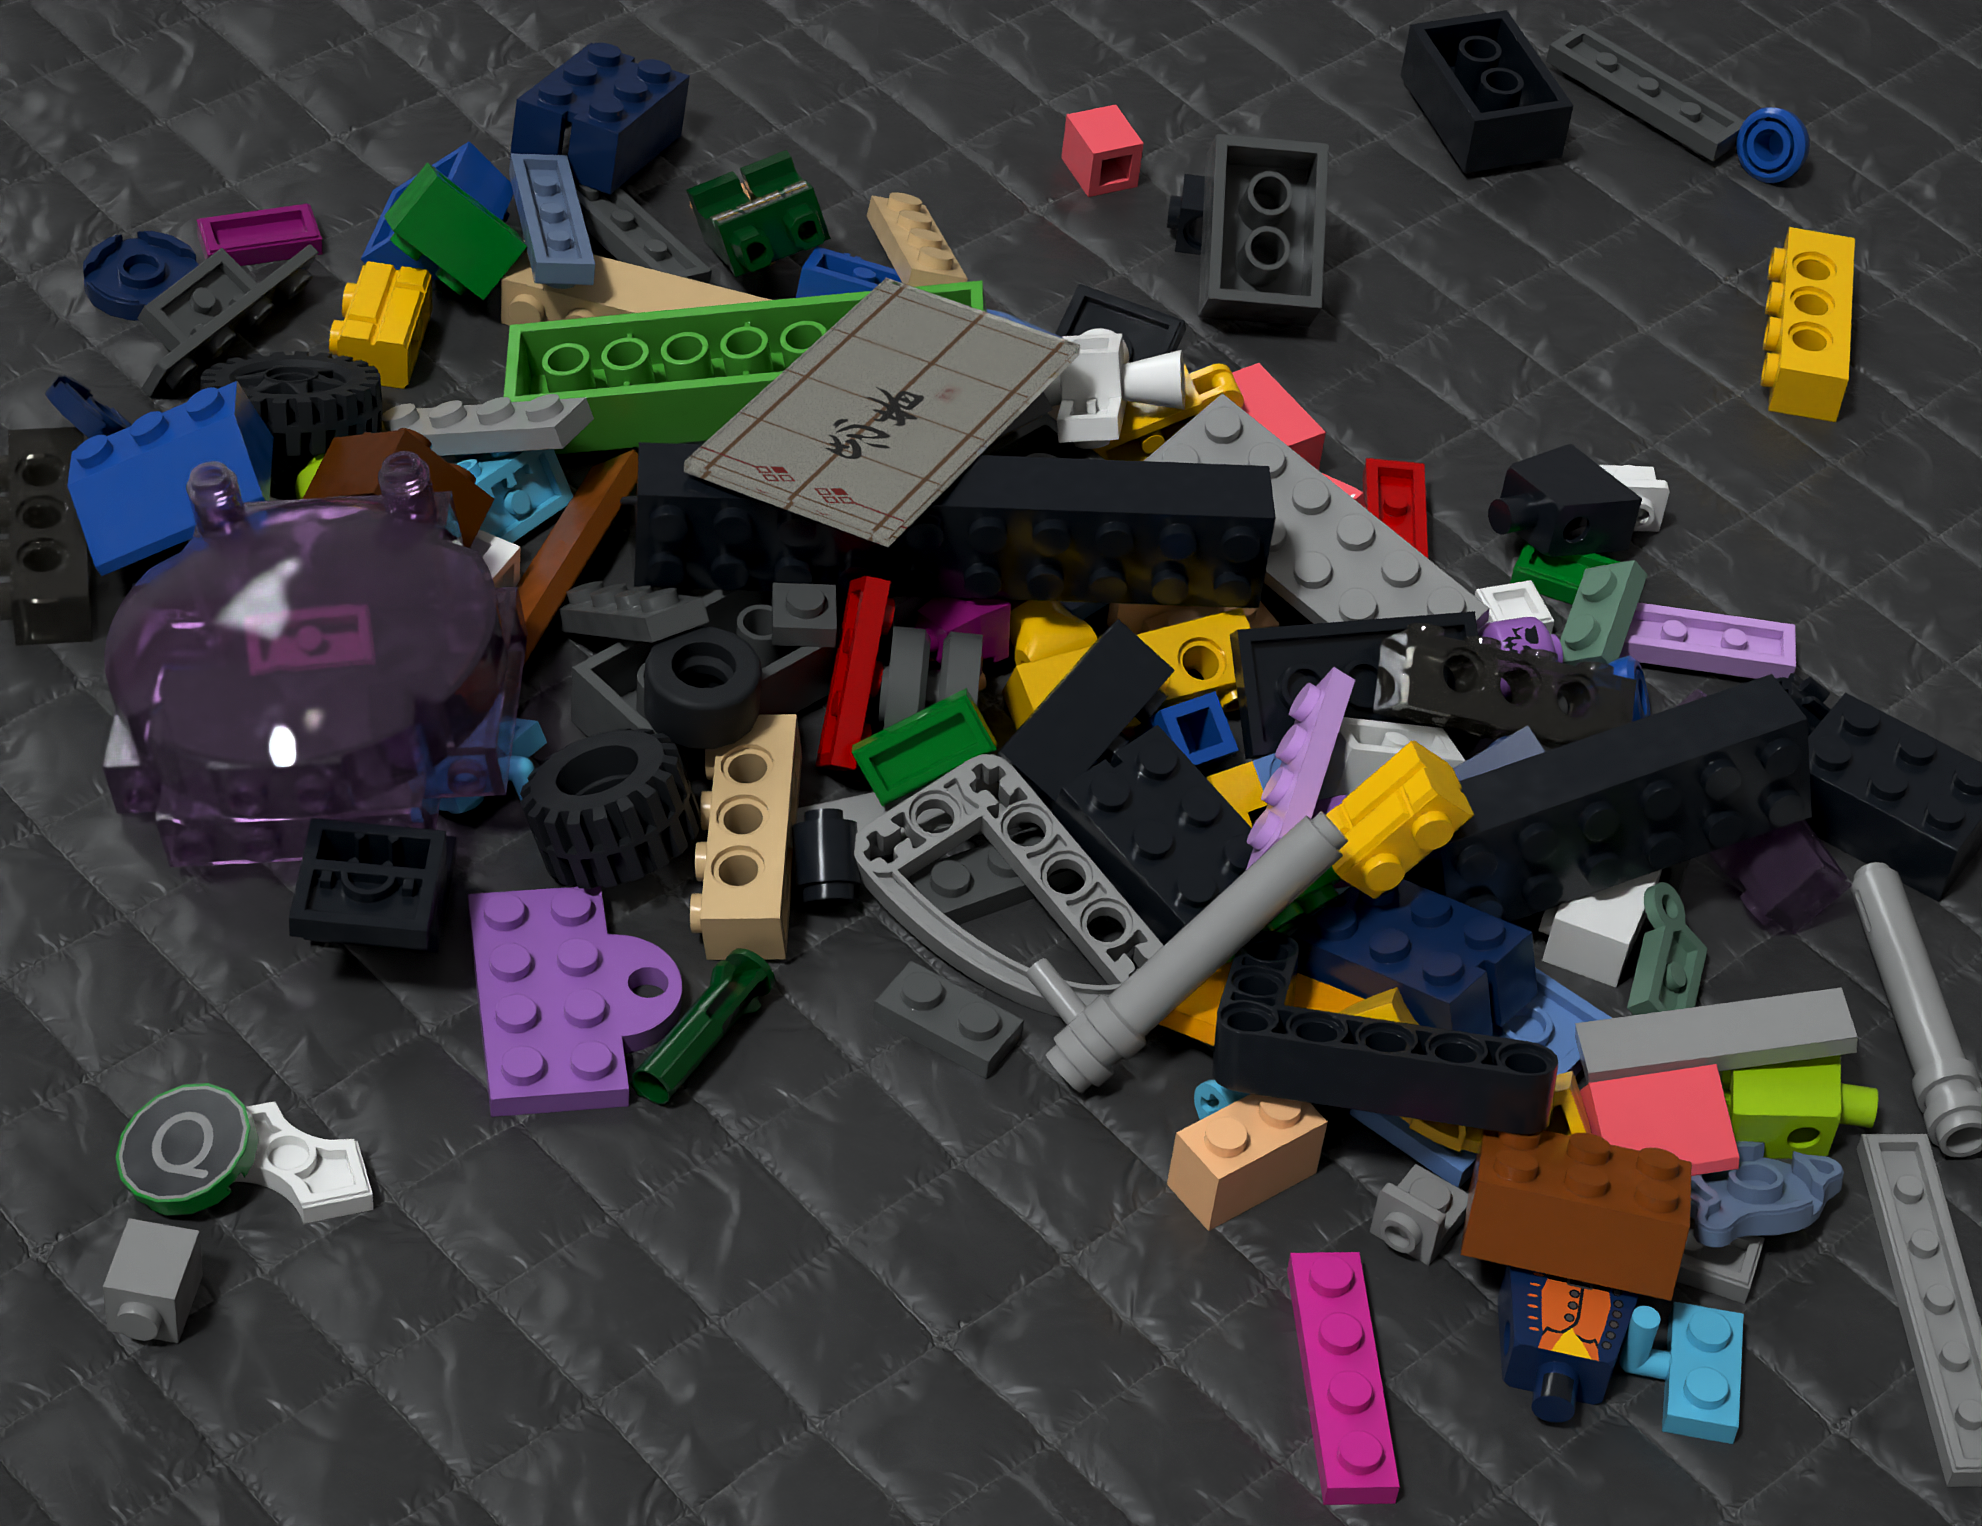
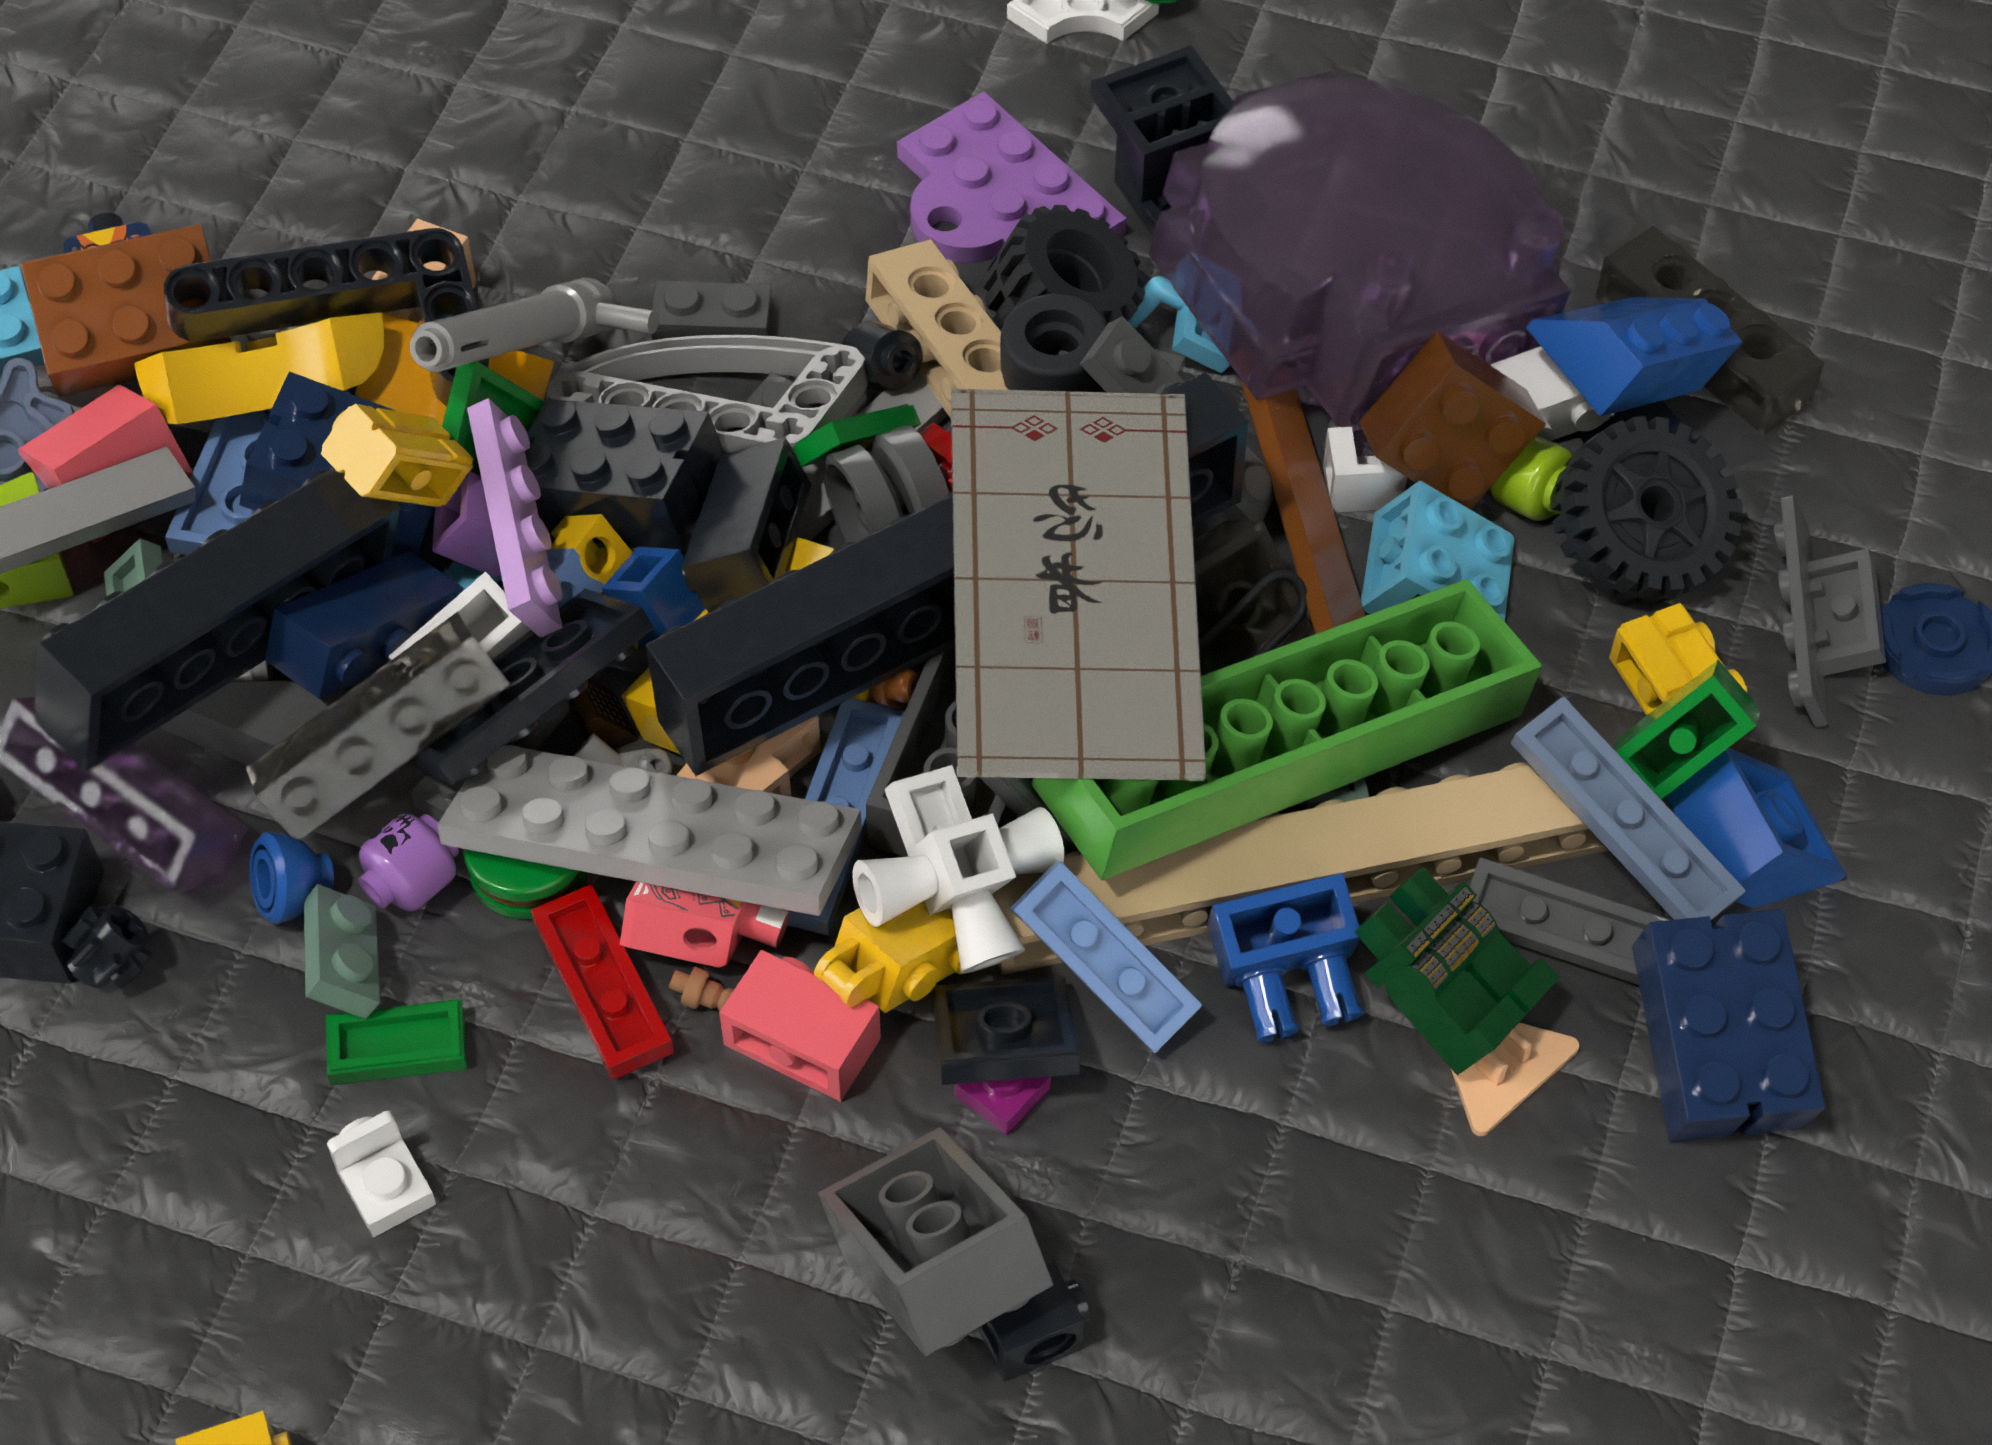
camera: 155 degrees right, 10 degrees up
dark blue tile [45,375,132,438] -> none
magenta tile [196,204,323,266] -> none
light grey plate [381,394,594,456] -> none
dark green piece [630,948,776,1104] -> none
tan plate [866,192,968,288] -> none
coral brick [1061,104,1144,197] -> none
dark pink plate [1287,1252,1400,1505] -> none
white tile [1475,580,1554,634] -> none
black torso [1488,444,1642,557] -> none
lavender plate [1619,602,1796,679] -> none

